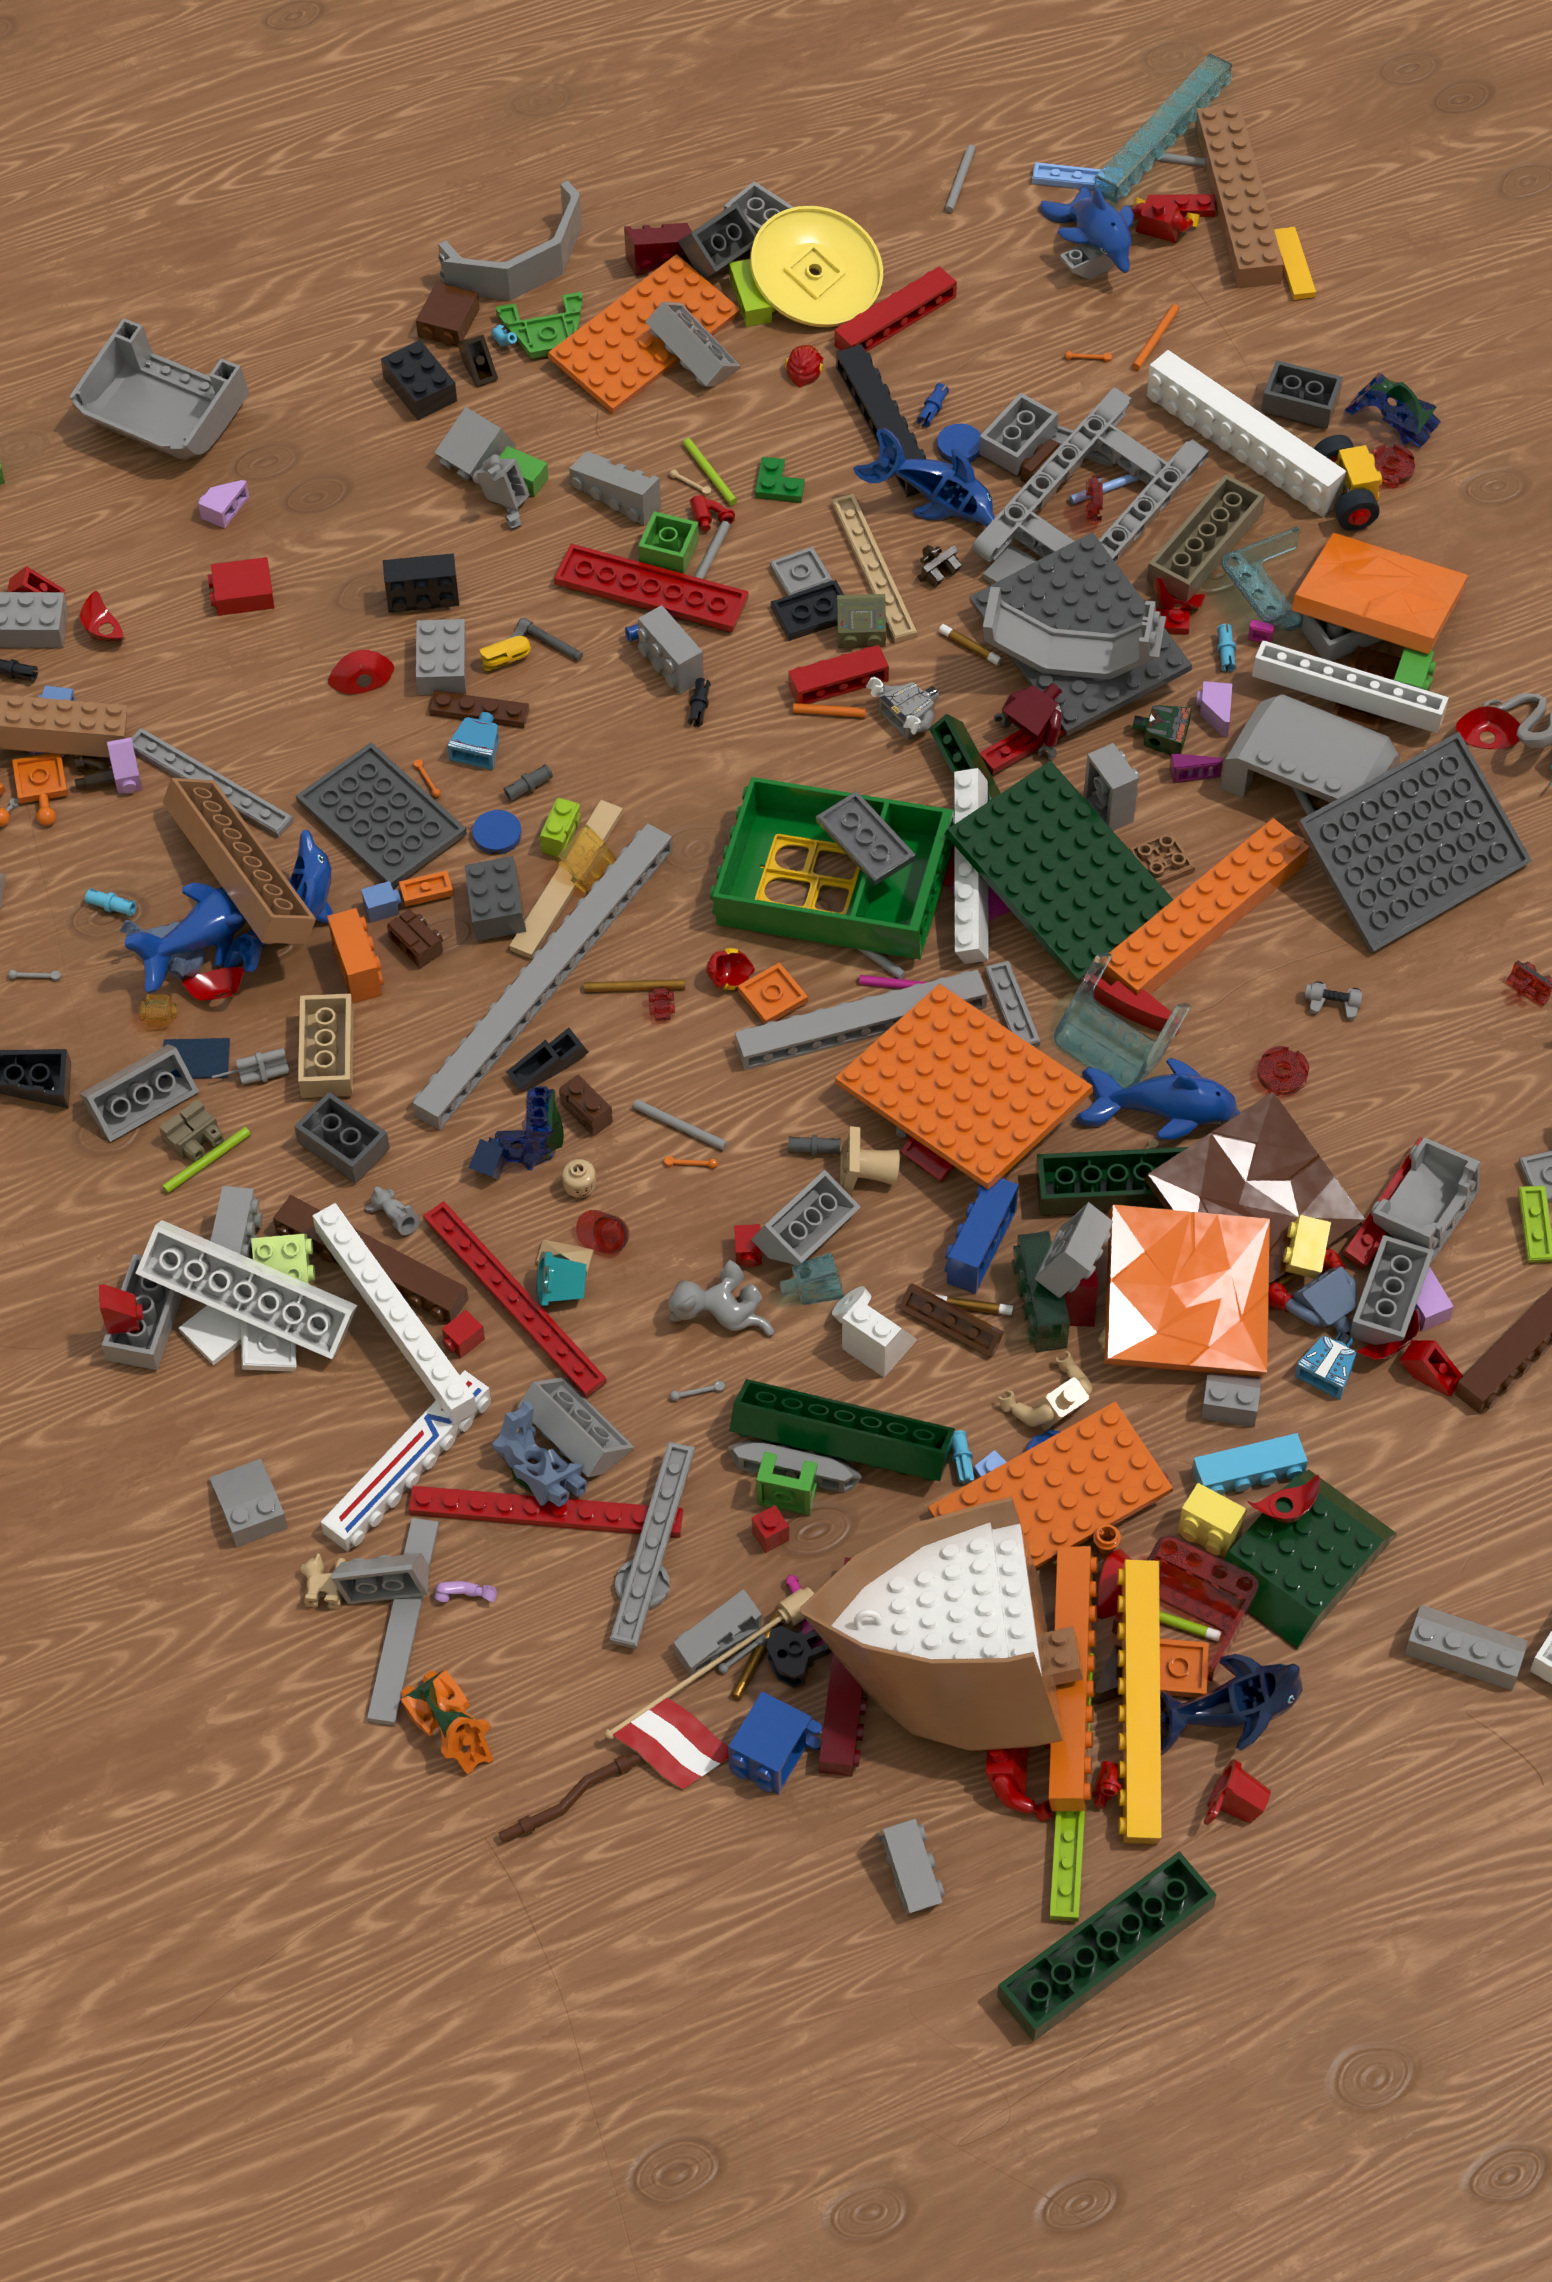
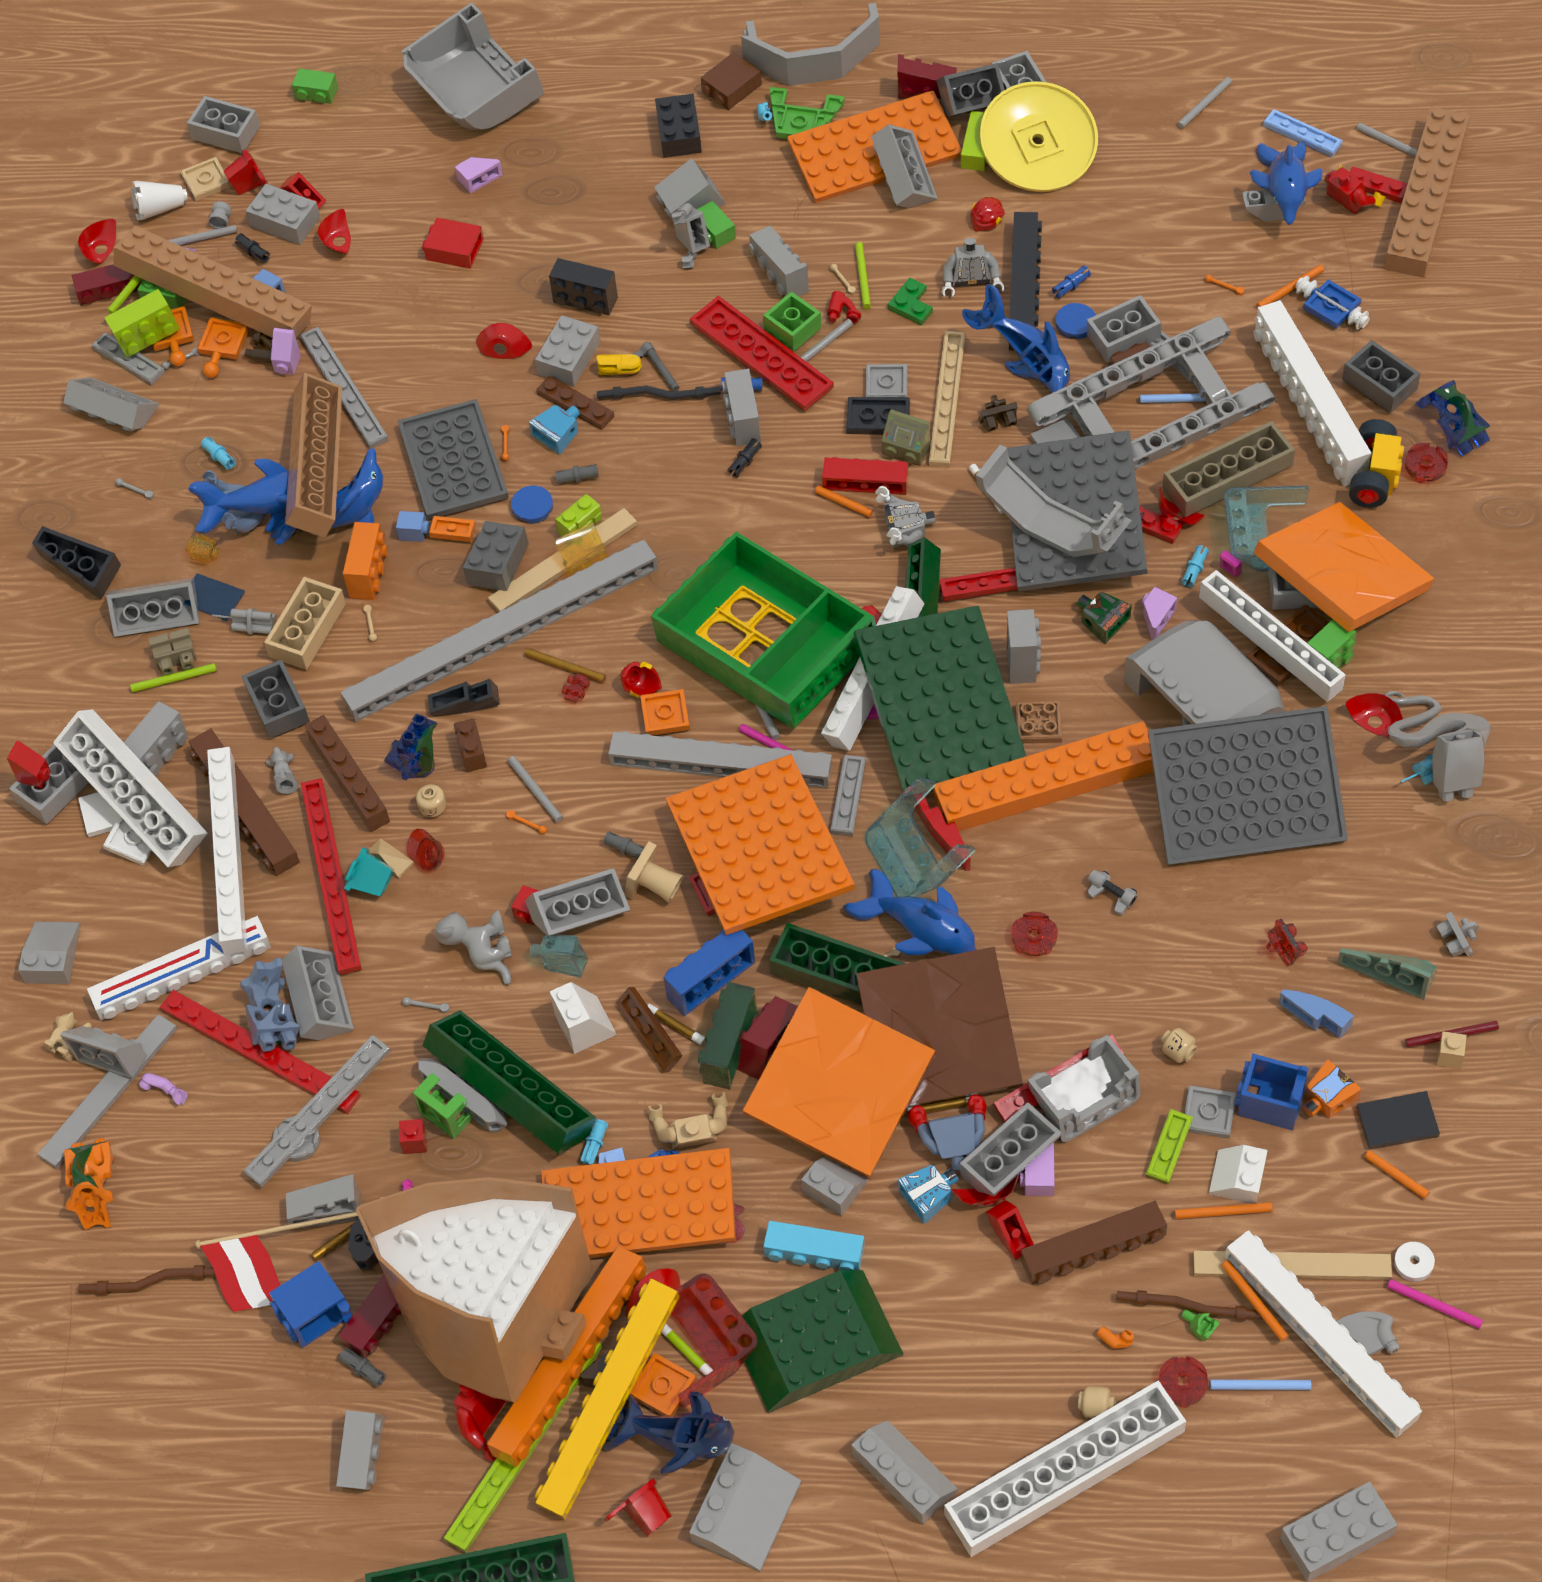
camera: 30 degrees right, 0 degrees up
red piece [182,967,245,1001] -> none
yellowish green brick [251,1234,315,1285] -> none
reddish brown brick [387,909,443,968] -> none
red brick [442,1310,485,1358] -> none
dark brown slope [457,335,498,386] -> none
dark blue brick [469,1137,510,1180] -> none
light grey hinge [718,1634,767,1674] -> none
flat silver tile [816,791,916,886] -> none
white piece [832,1286,871,1323] -> none
red brick [834,266,957,352] -> none
dark red torso [994,683,1062,761] -> none
light grey brick [1035,1202,1113,1298] -> none
clear red plate [1086,475,1103,523] -> none
red plant [1092,1761,1122,1809] -> none
orange cone [1093,1524,1121,1558] -> none
clear light blue brick [1094,54,1233,204] -> none
magenta slope [1170,754,1223,783] -> none
light yellow brick [1178,1483,1246,1558] -> none
red piece [1247,1475,1320,1523] -> none
yellow tile [1274,227,1316,300] -> none
light yellow brick [1283,1215,1331,1279] -> none
none -> reddish brown brick [305,715,390,832]
none -> dark grey pin [339,1347,386,1387]
none -> tan hinge [363,605,377,642]
none -> black bar [597,385,721,400]
none -> light grey slope [689,1443,802,1572]
none -> light grey torso [941,238,1004,297]
none -> tan head [1161,1028,1197,1063]
none -> blue plate [1296,276,1370,330]

